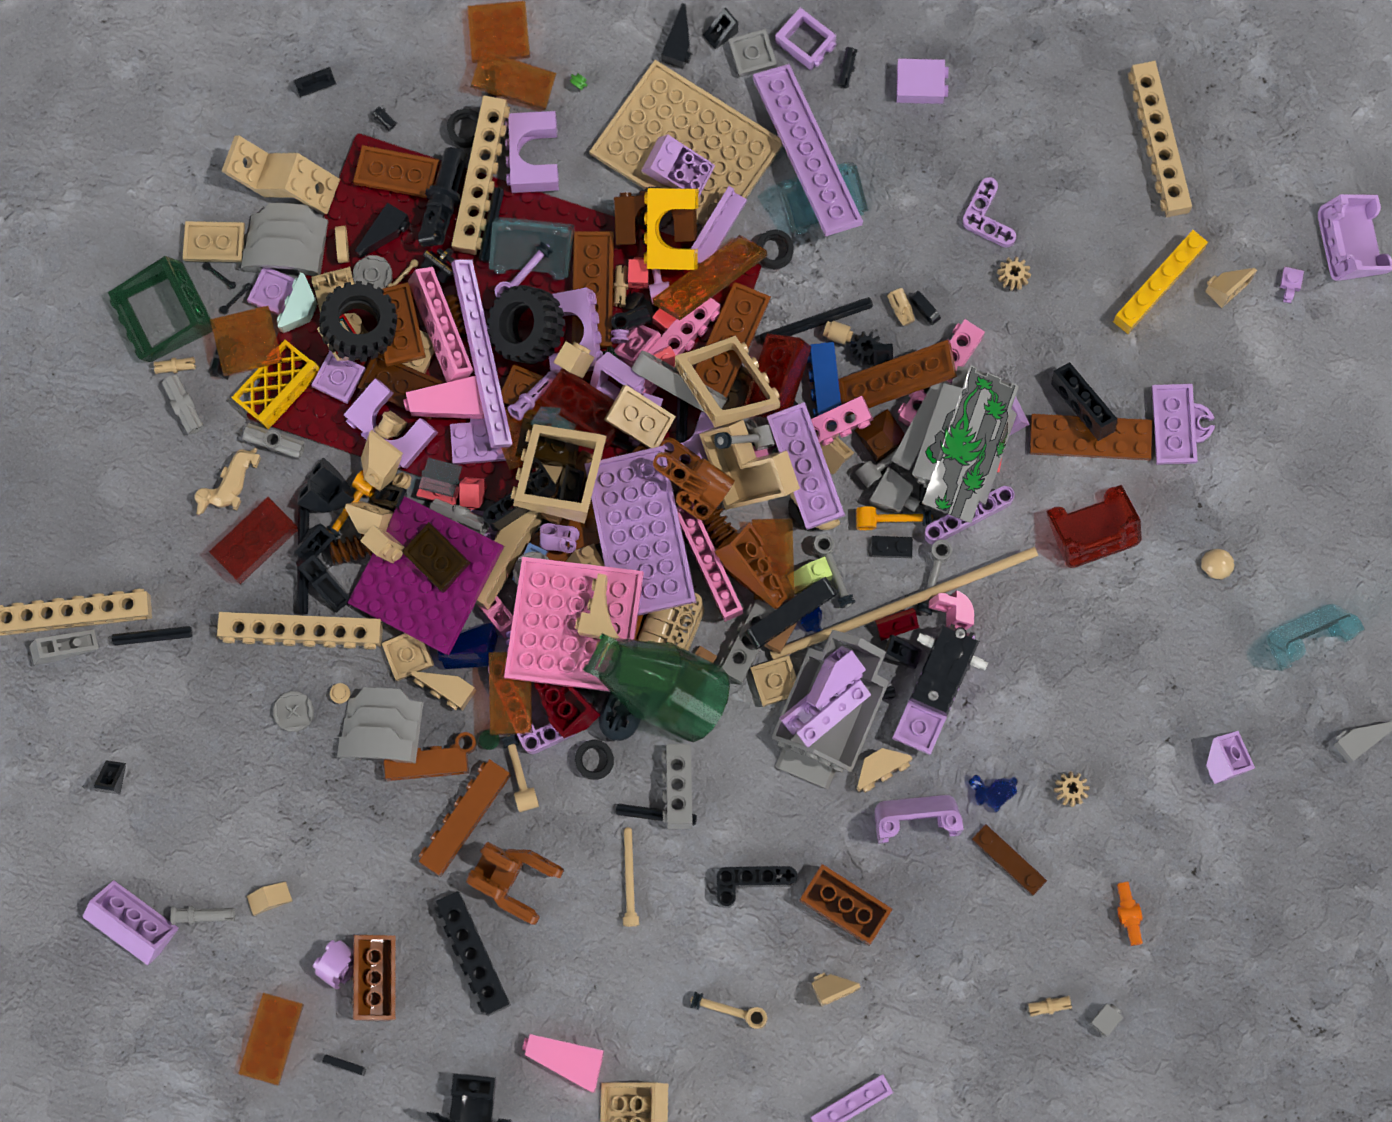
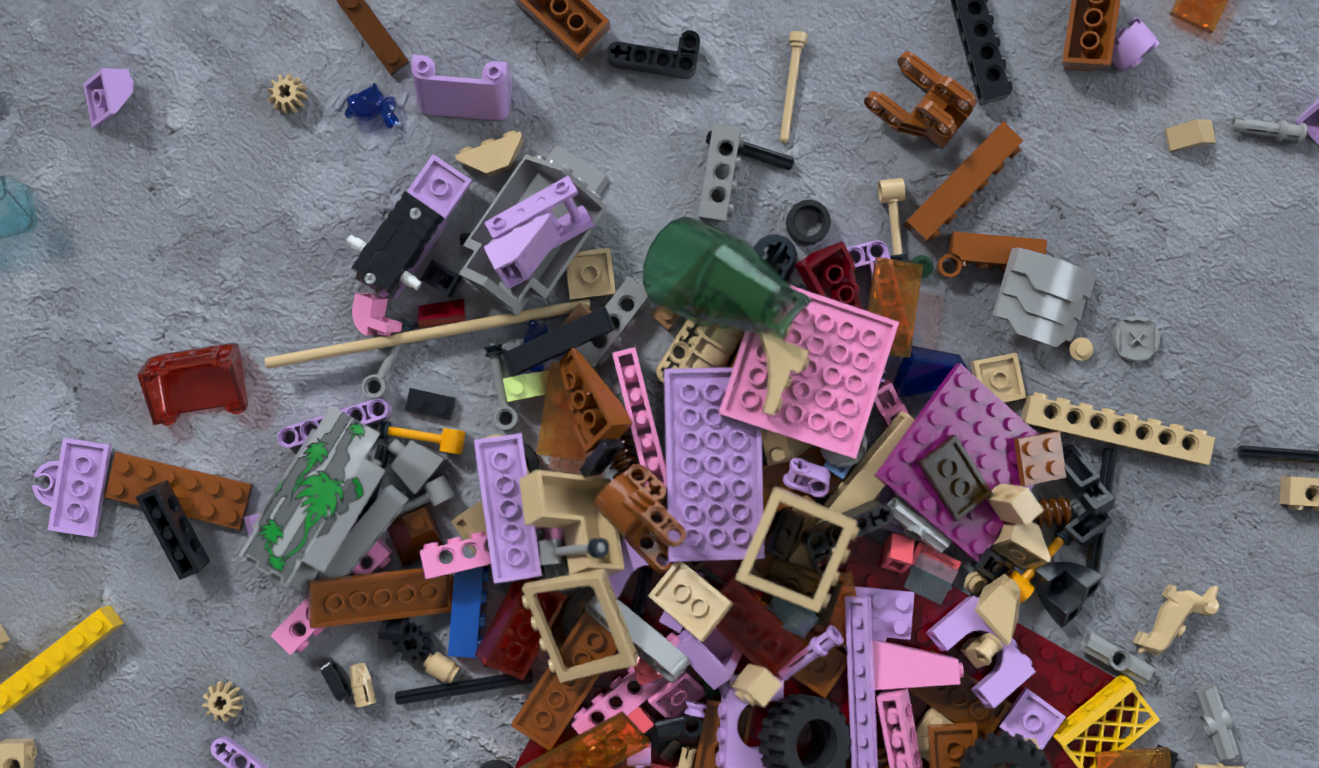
camera: 170 degrees left, 10 degrees up
clear red brick [209,497,298,585] -> none
tan slope [411,671,476,711] -> none
tan hair [1201,549,1235,579] -> none
none -> black plate [579,439,624,477]
none -> plate [1014,431,1066,486]

